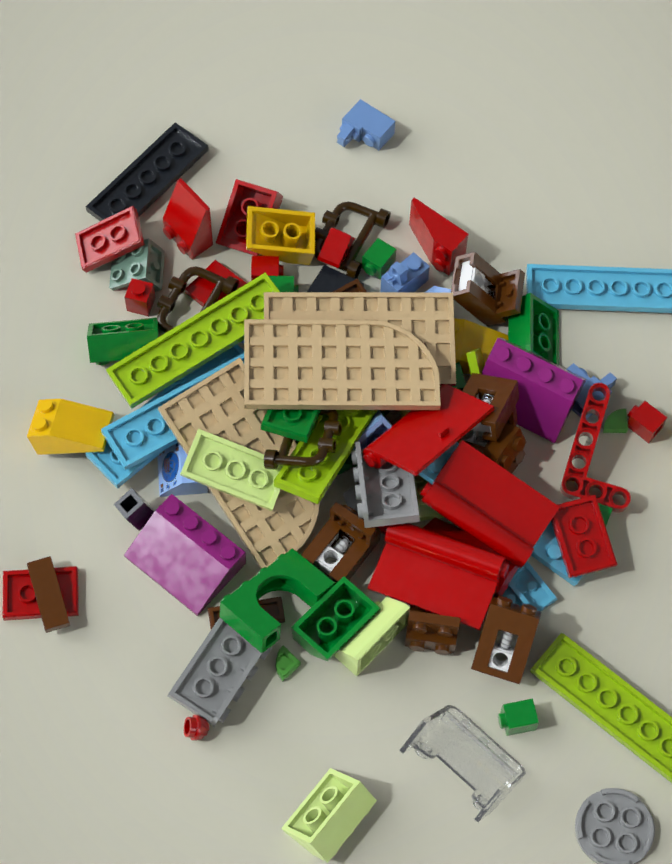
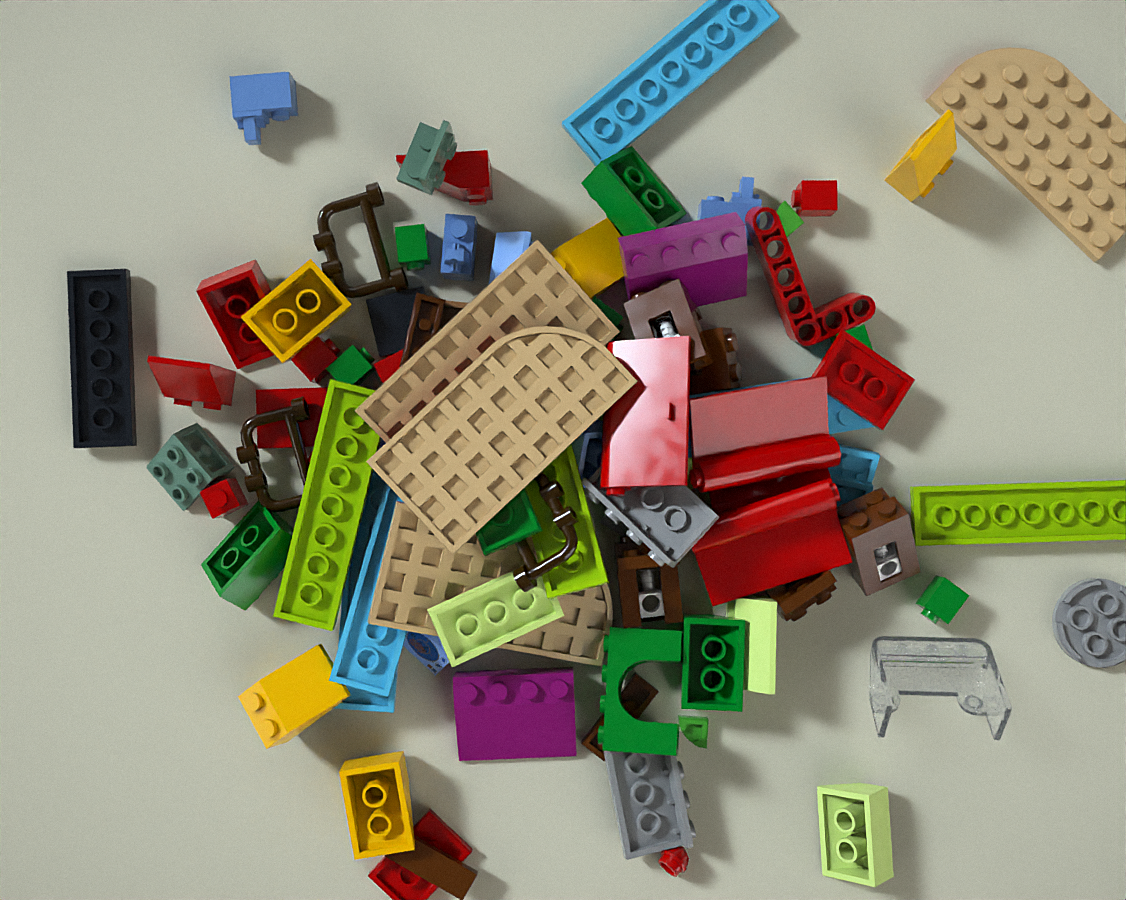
camera: 40 degrees left, 25 degrees up
tile [75,206,145,273] -> none
black brick [114,488,154,531] -> none
red slope [317,228,355,268] -> none
reddish brown brick [451,252,525,327] -> none
lime tile [466,348,485,375] -> none
none -> yellow slope [339,751,415,860]
none -> sand green bracket [396,120,457,196]

